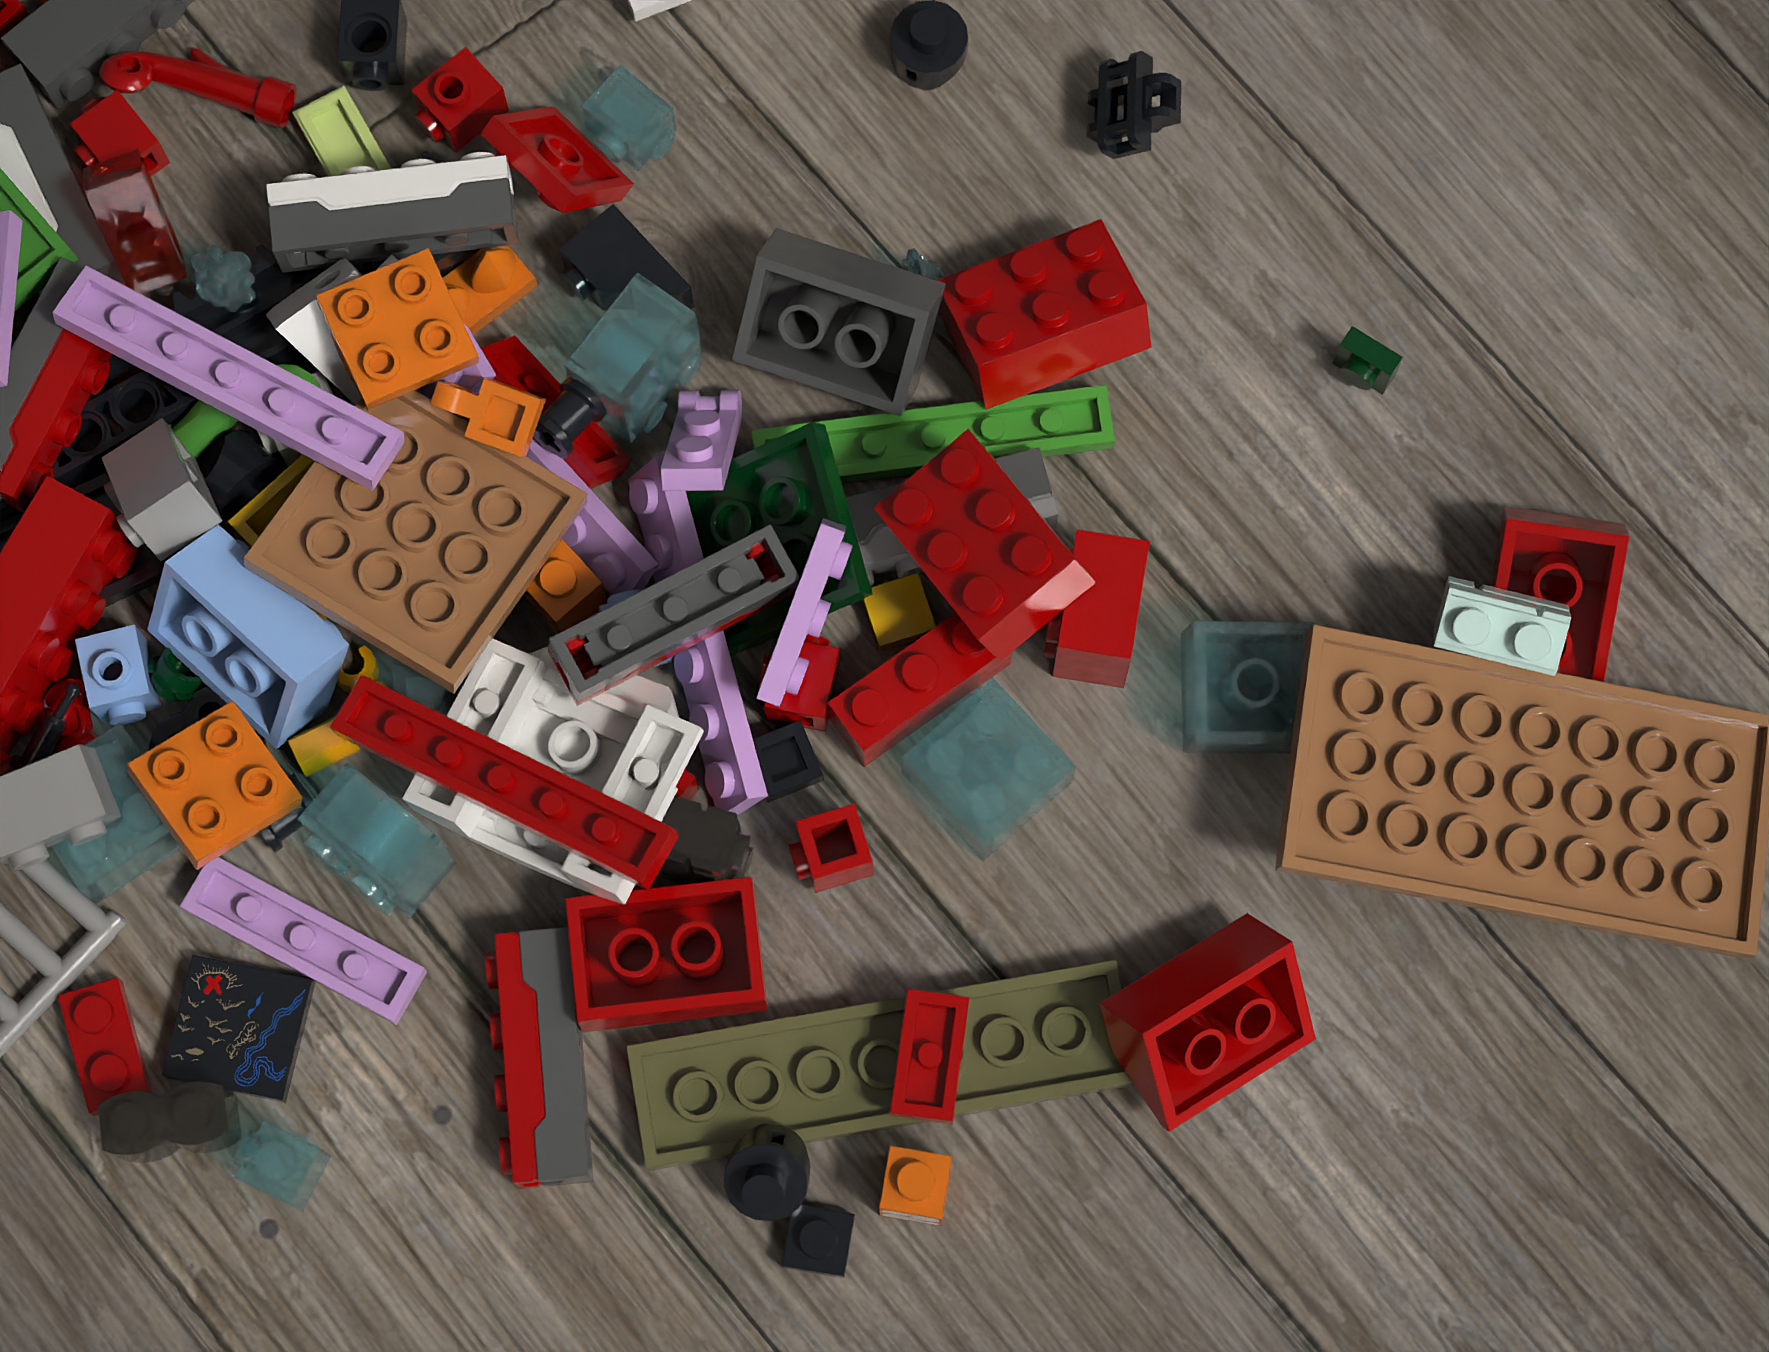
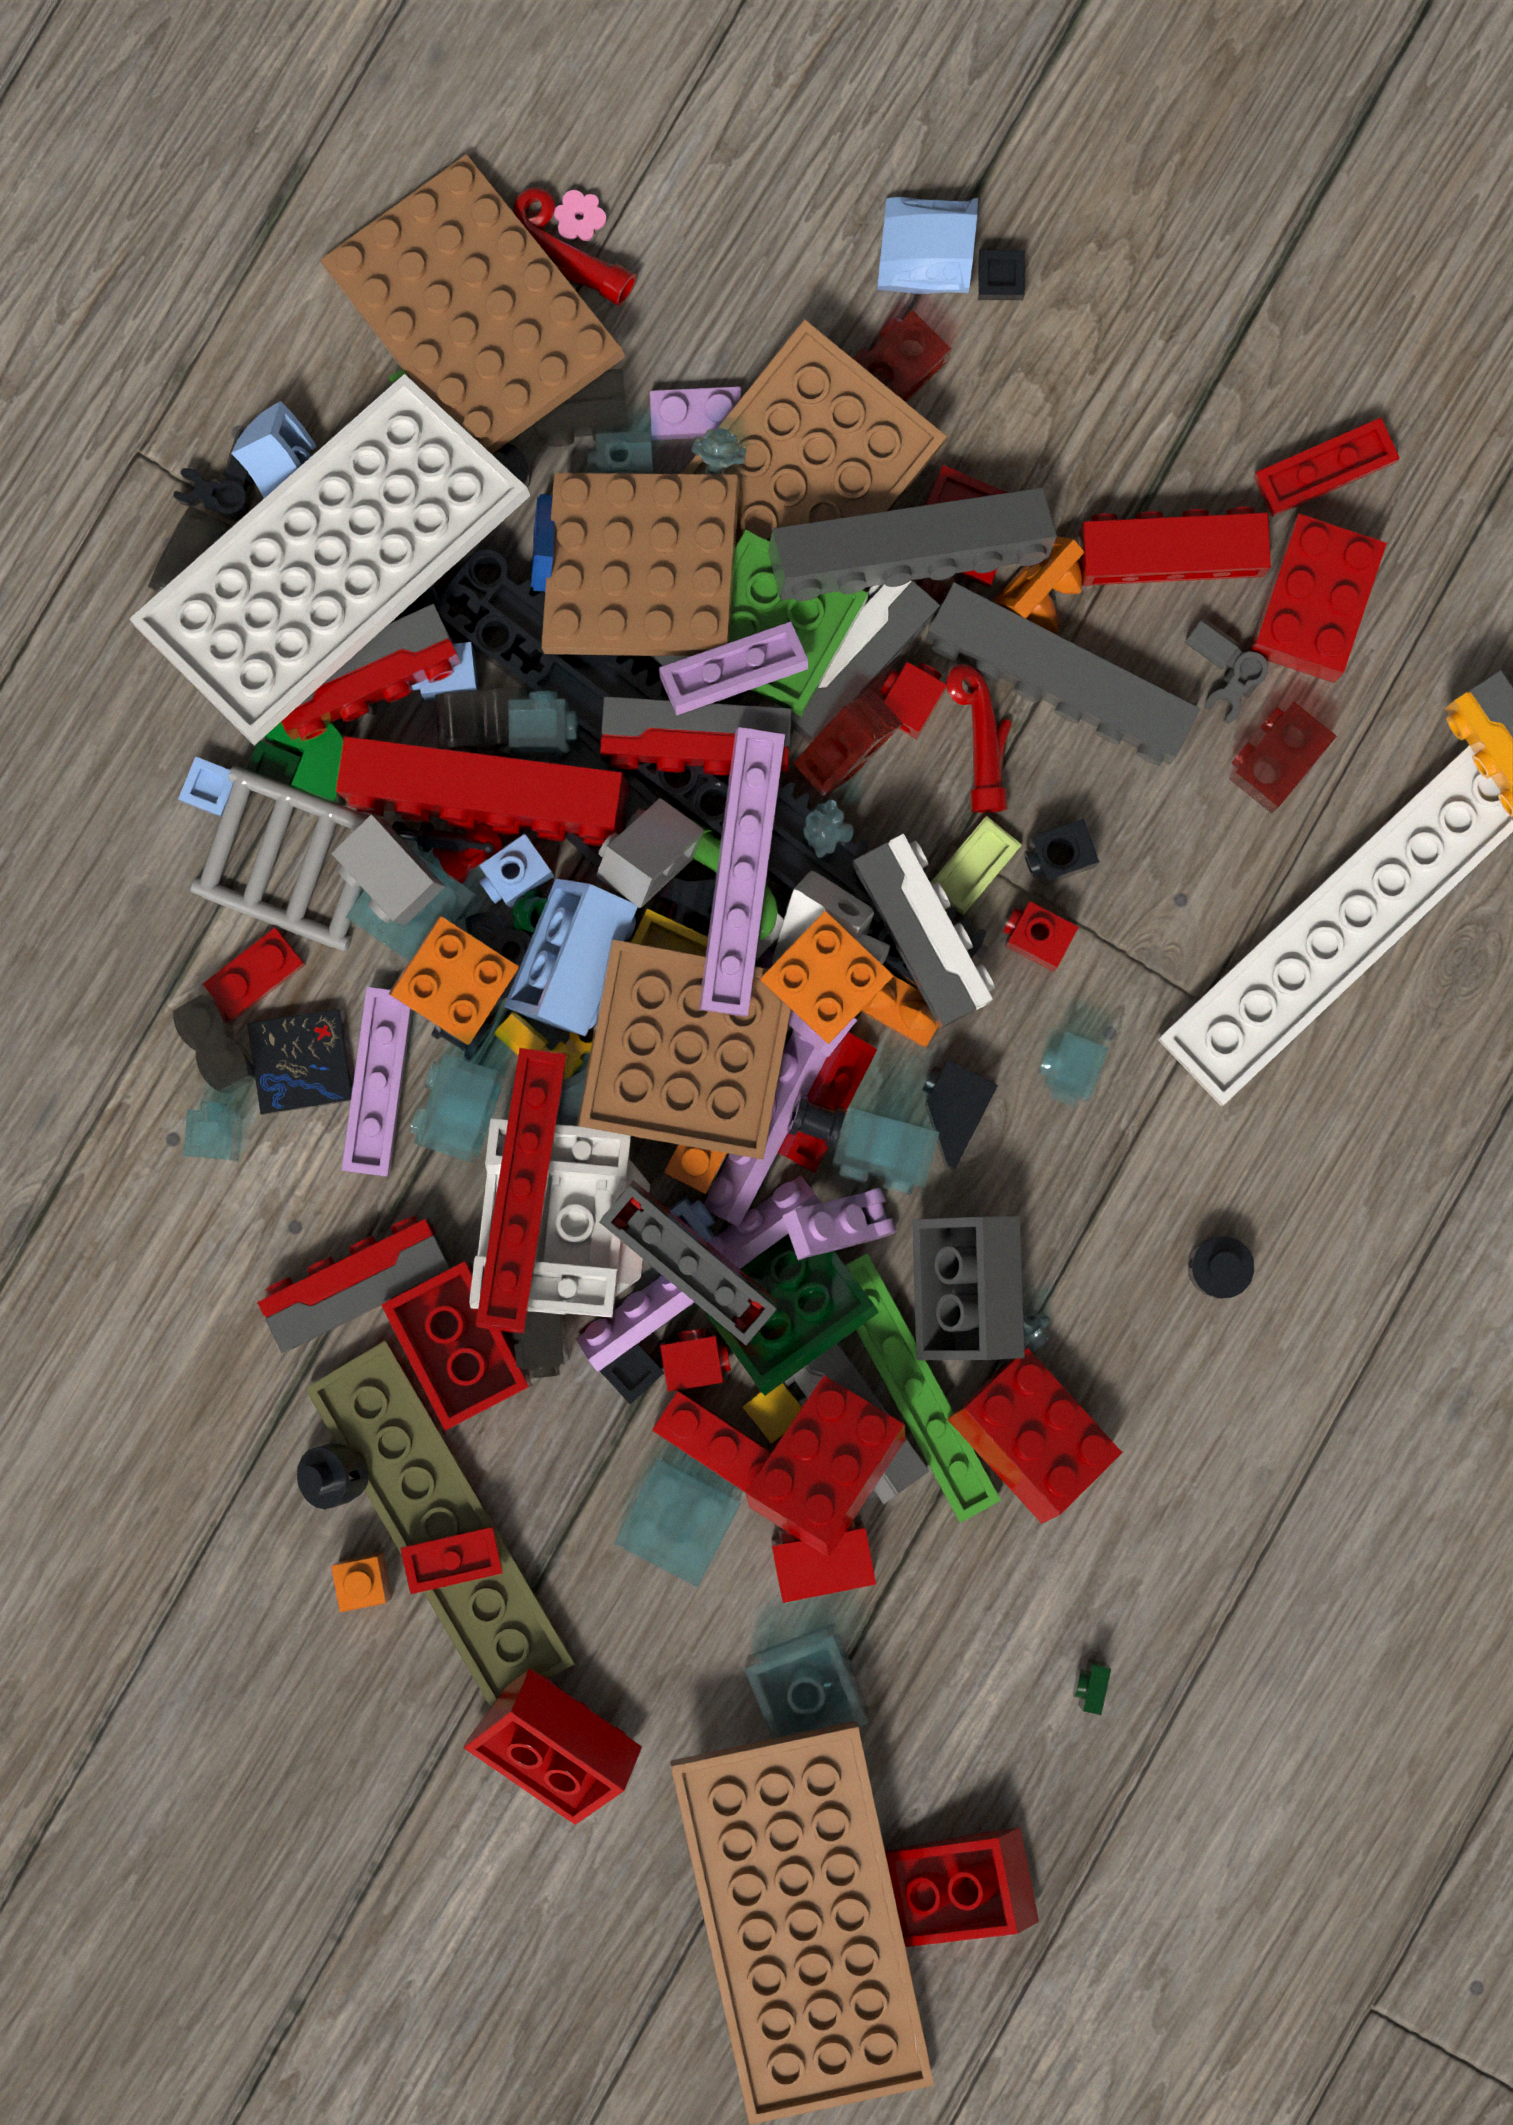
camera: 70 degrees right, 10 degrees up
orange plate [430,378,546,457] -> none
red plate [481,106,634,213] -> none
lavender plate [756,518,853,707] -> none
black plate [782,1205,855,1278] -> none
red brick [788,803,874,893] -> none
black piece [1087,51,1182,159] -> none
light aqua brick [1433,576,1571,676] -> none

